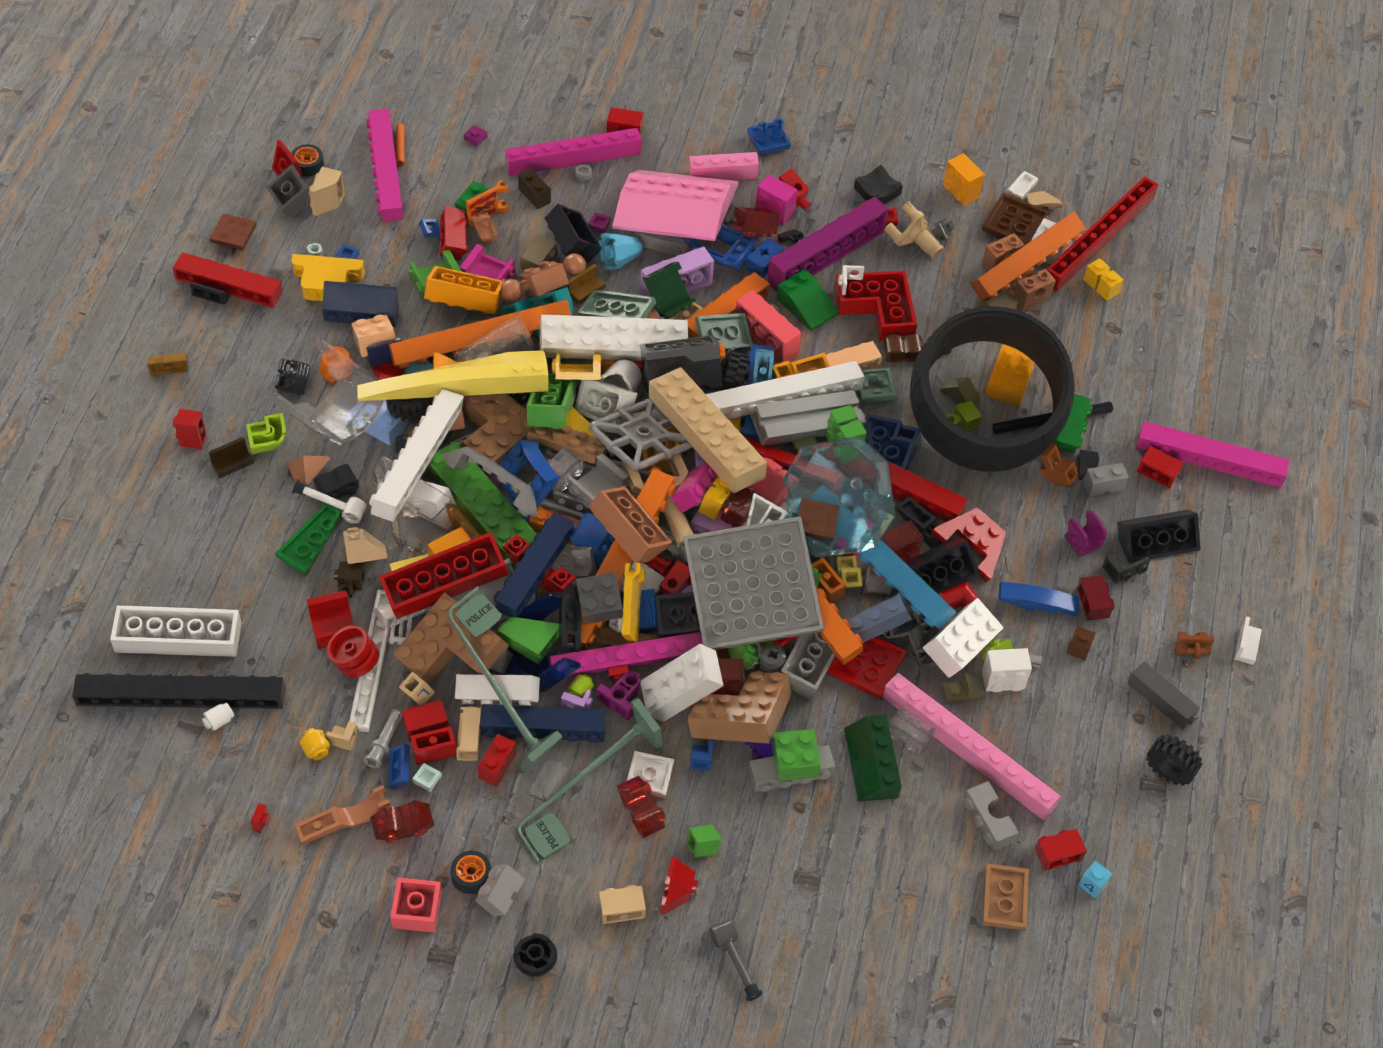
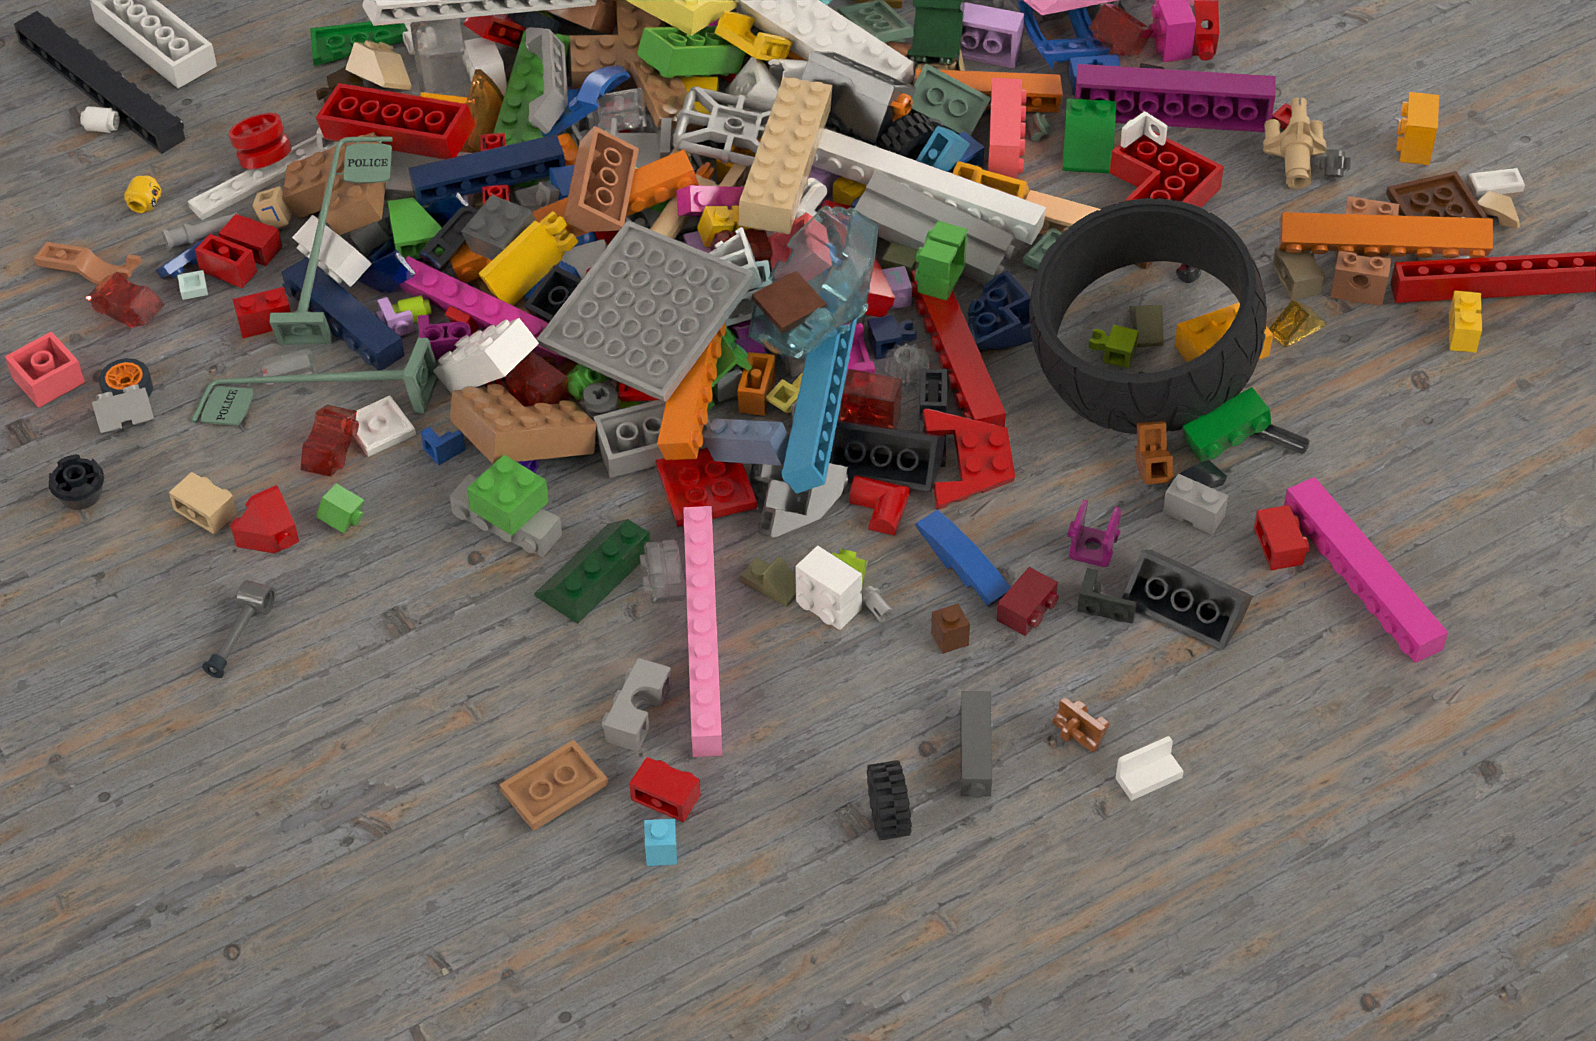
camera: 50 degrees right, 5 degrees down
red plate [250,803,270,833] -> none
red panel [306,590,354,649] -> none
tan panel [326,721,358,751] -> none
tan window [456,706,481,761] -> none
black brick [854,165,903,204] -> none
white brick [923,598,1004,678] -> none

